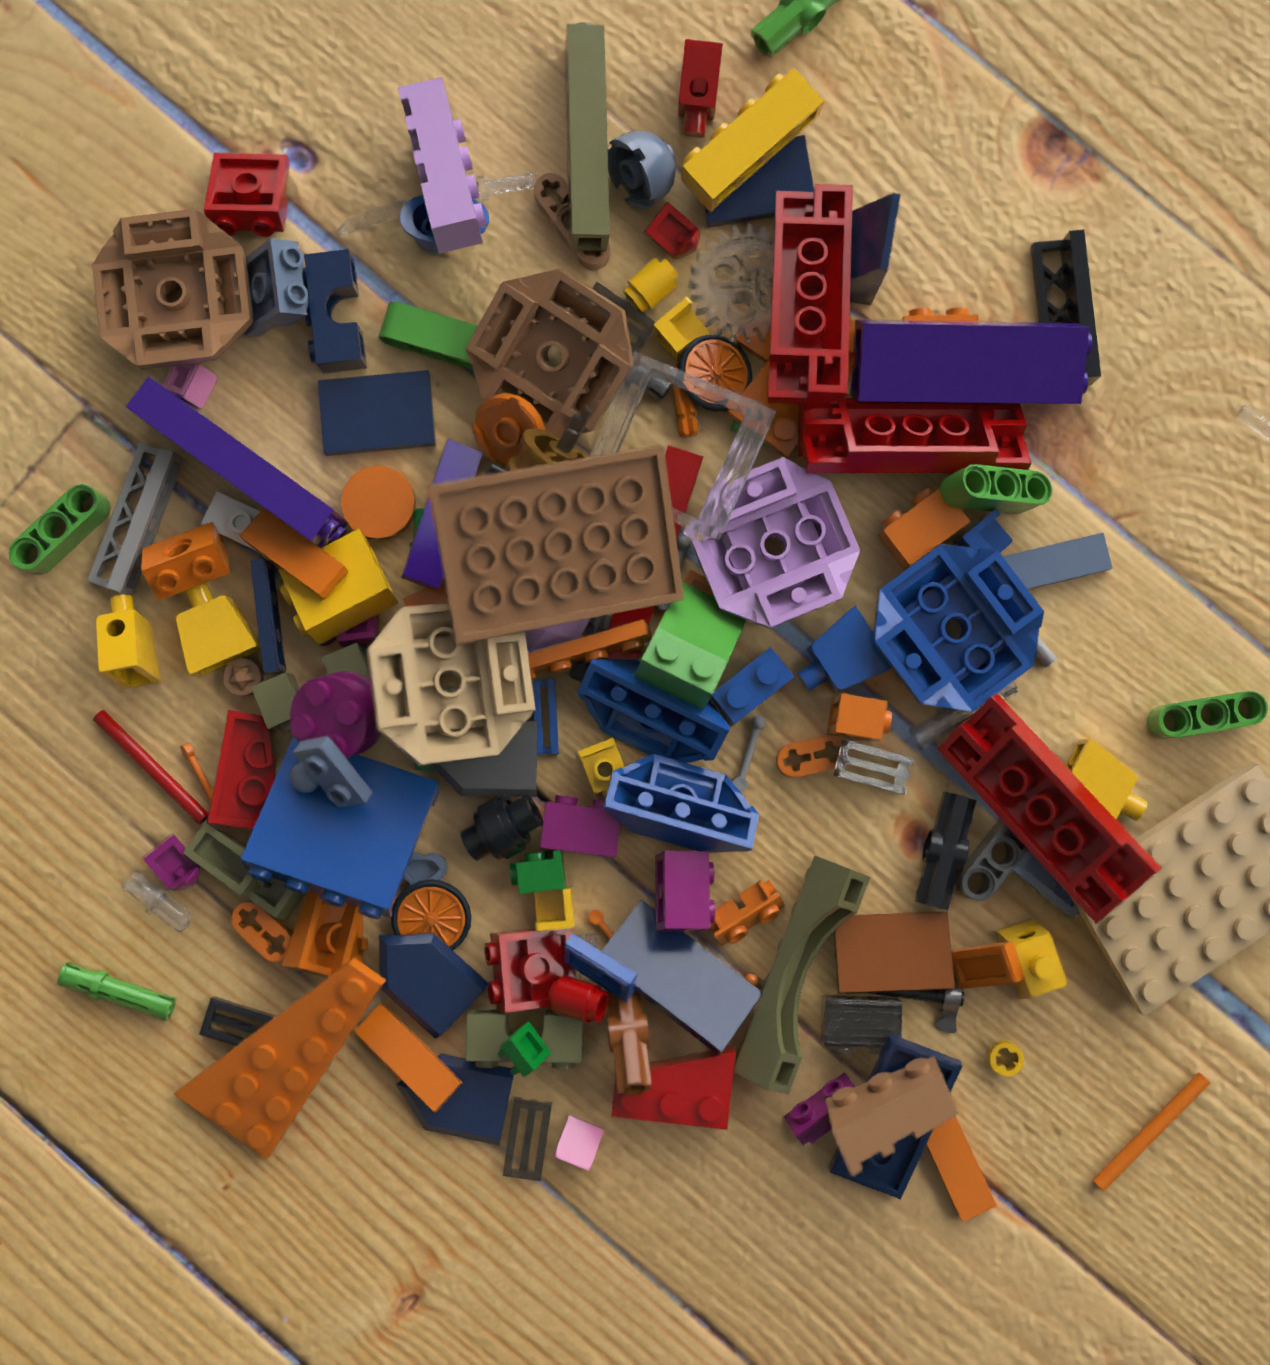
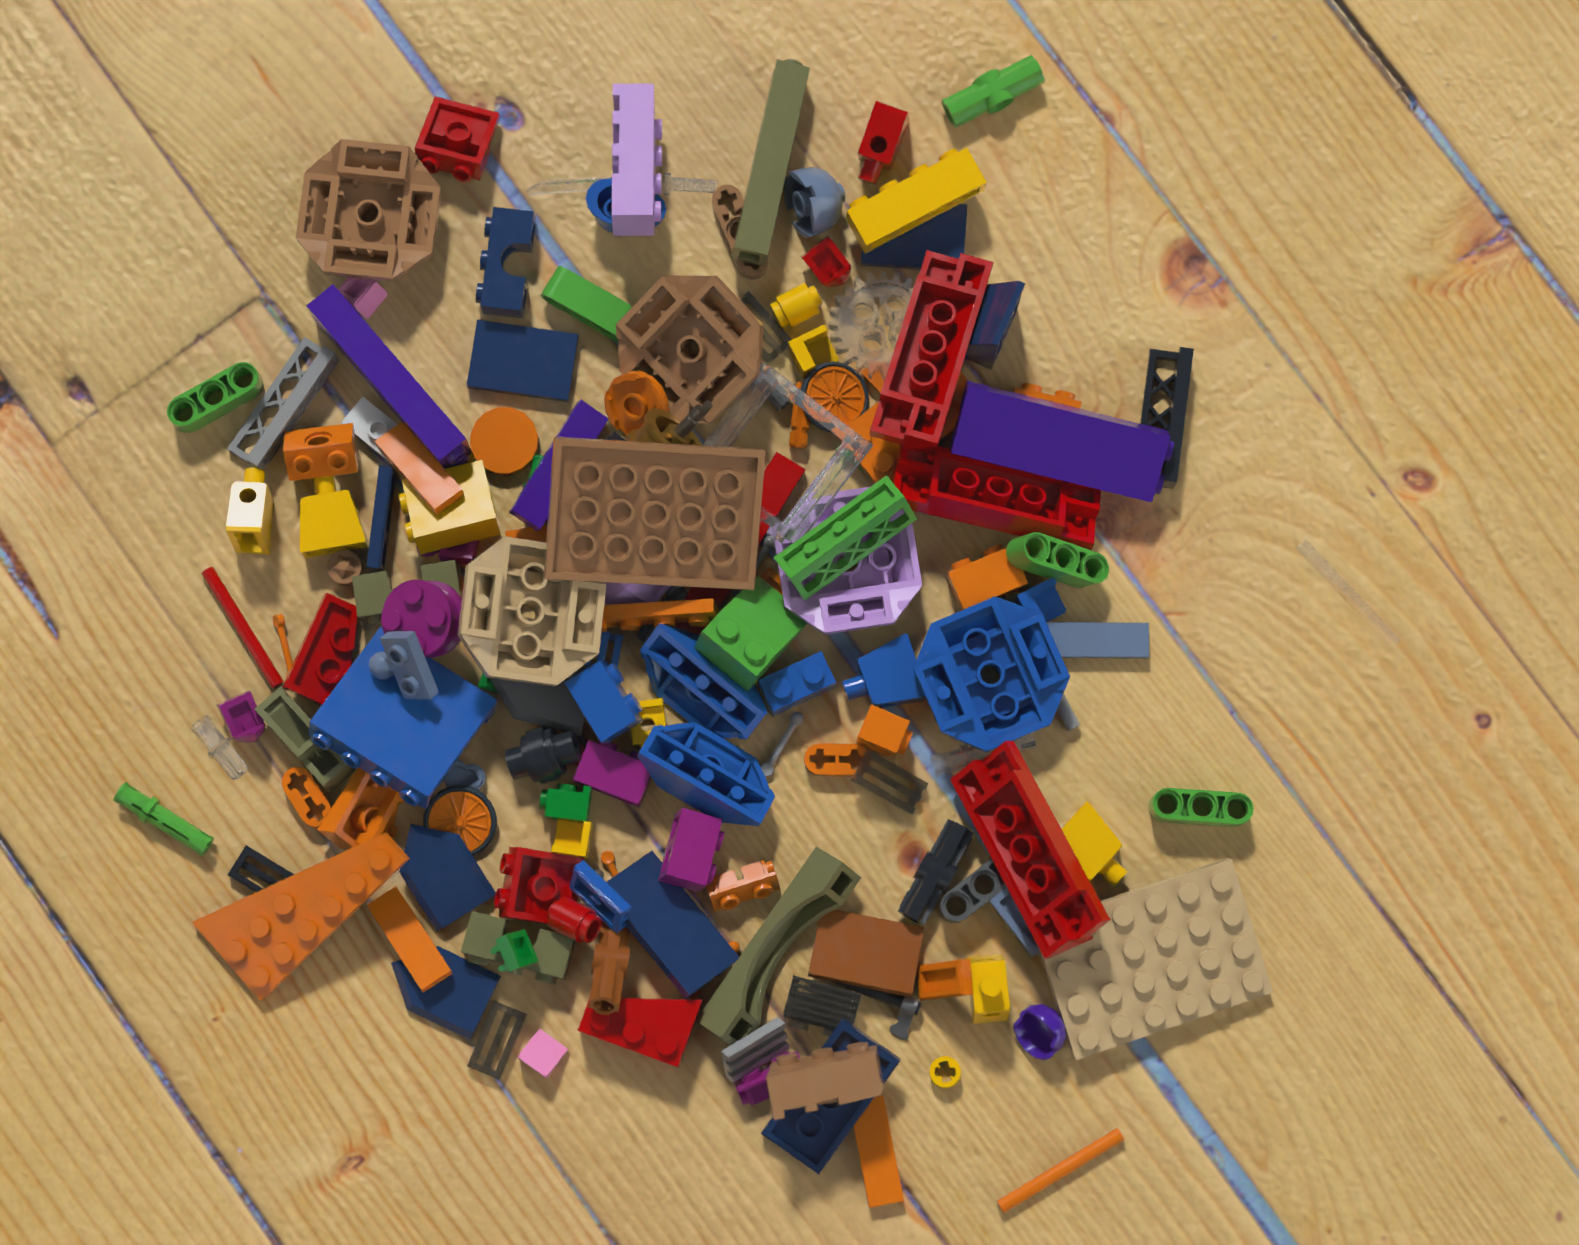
camera: 10 degrees right, 5 degrees down
sand blue plate [245,238,308,337] -> none
none -> blue brick [565,660,643,743]
none -> light grey tile [721,1017,789,1083]
none -> bright green fence [774,475,917,601]
none -> dark purple hair [1013,1004,1066,1061]

